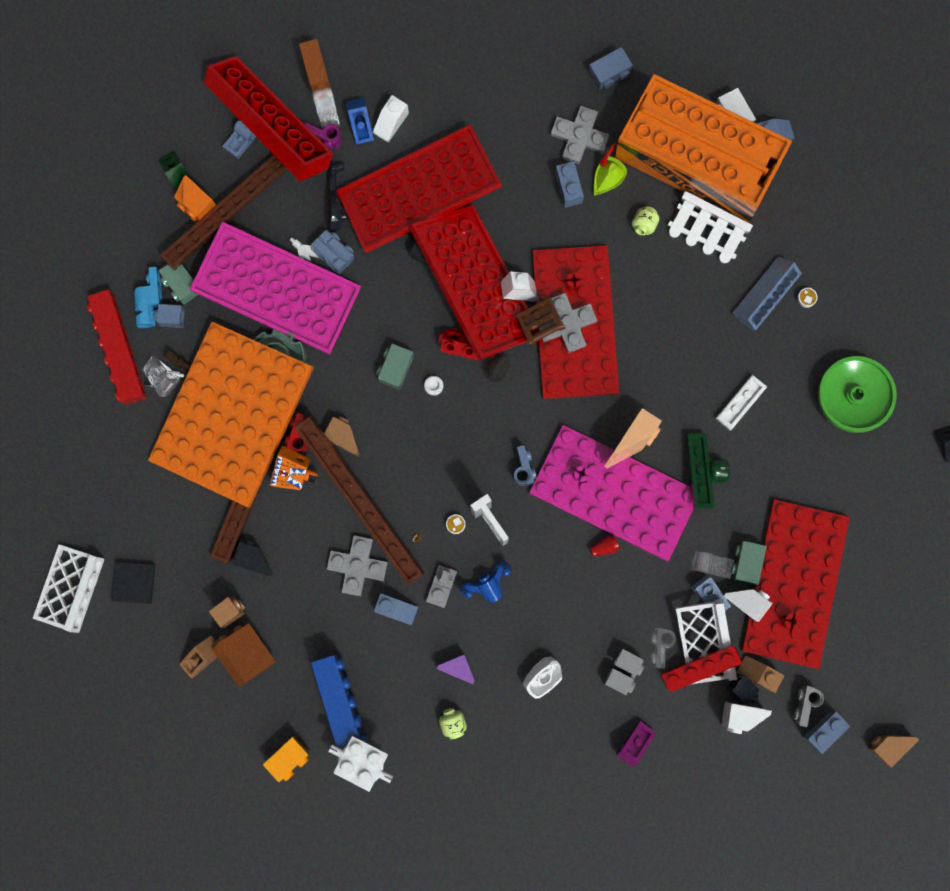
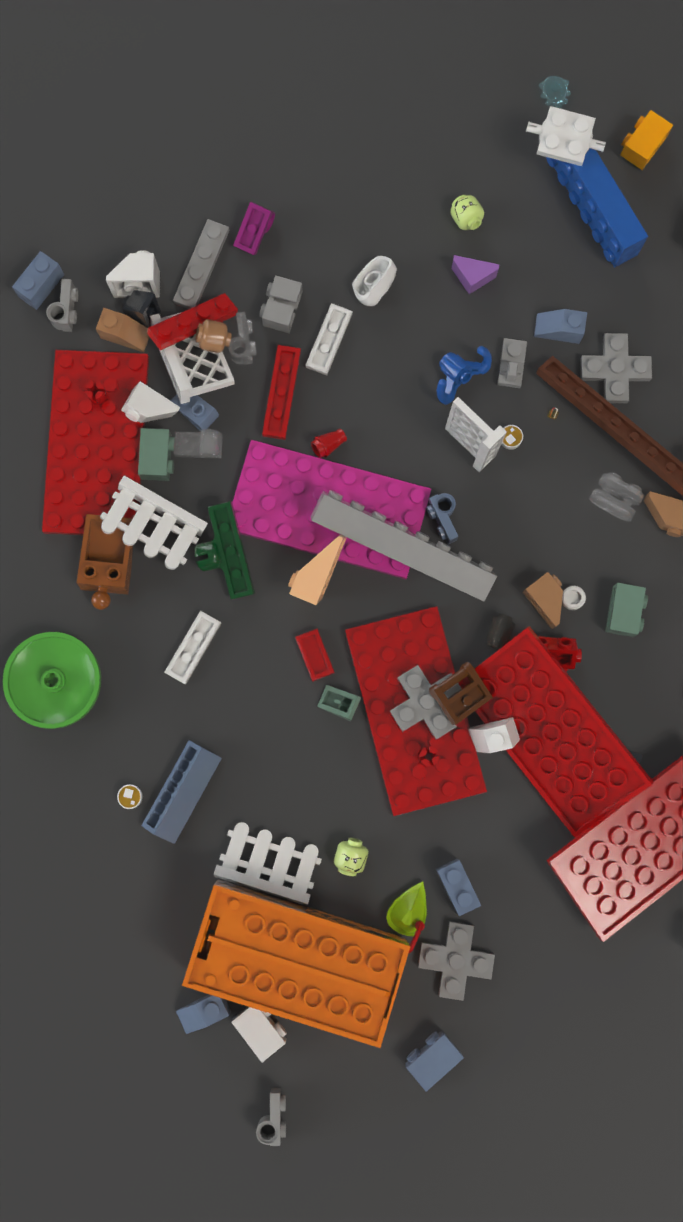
camera: 165 degrees right, 0 degrees up
none -> dark orange slope [76,514,133,610]
none -> white fence [100,476,208,570]
none -> light grey plate [173,219,230,309]
none -> medium nougat head [195,319,231,353]
none -> light grey plate [256,1088,286,1146]
none -> red plate [262,345,301,440]
none -> red tile [295,629,335,682]
none -> white tile [306,303,353,376]
none -> light grey brick [311,490,497,601]
none -> sand green slope [317,685,361,722]
none -> medium nougat slope [522,572,563,629]
none -> clear light blue piece [539,76,571,108]
none -> clear brick [589,472,644,522]

